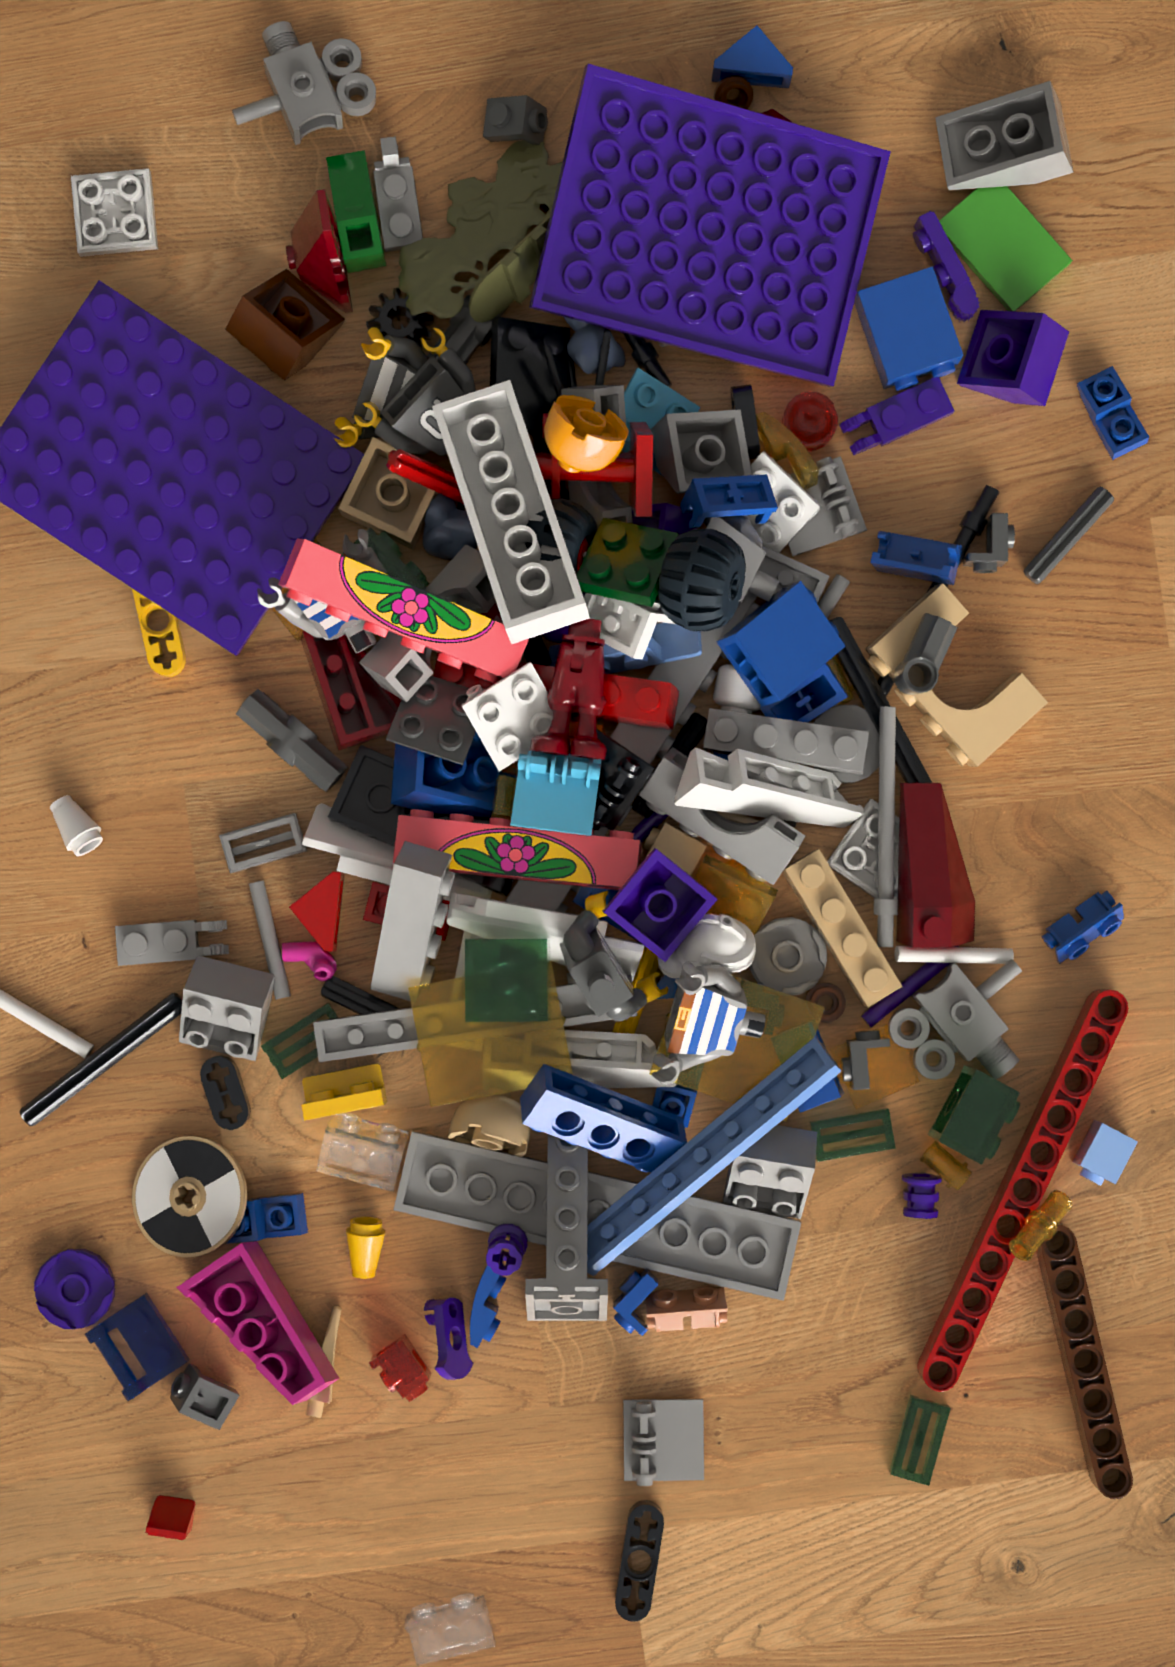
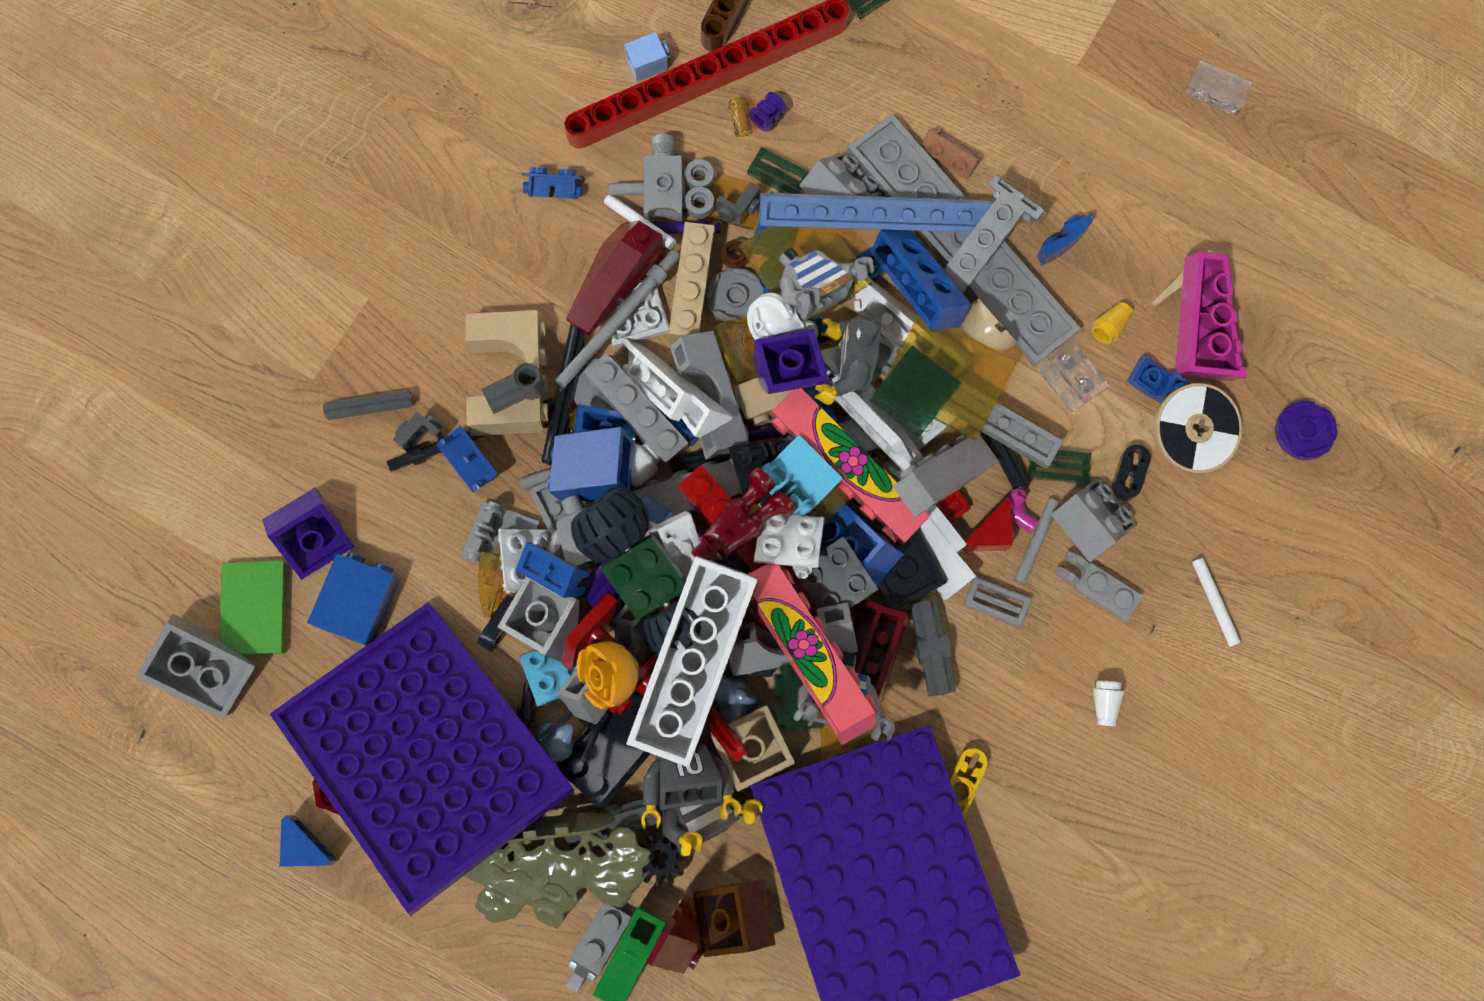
camera: 145 degrees left, 10 degrees down
black axle [19,993,183,1126] -> none
clear blue plate [84,1293,190,1402] -> none
red slope [145,1495,196,1540] -> none
dark grey bracket [170,1364,240,1430] -> none
yellow bracket [301,1063,388,1121] -> none
clear red brick [369,1334,432,1402] -> none
dark purple piece [424,1298,474,1380] -> none
dark grey bracket [483,95,548,145] -> none
dark purple bush [486,1224,528,1276] -> none
blue bracket [613,1269,659,1336] -> none
black beam [615,1500,664,1622] -> none
light grey hinge [623,1399,704,1486] -> none
reddish brown plate [714,75,754,109] -> none
clear red wheel [781,392,838,452] -> none
dark purple hinge [839,377,955,455] -> none
dark purple hinge [913,211,980,322] -> none
clear green brick [928,1065,1020,1165] -> none
clear yellow pin [1009,1190,1073,1261] -> none
blue slope [1077,366,1149,460] -> none

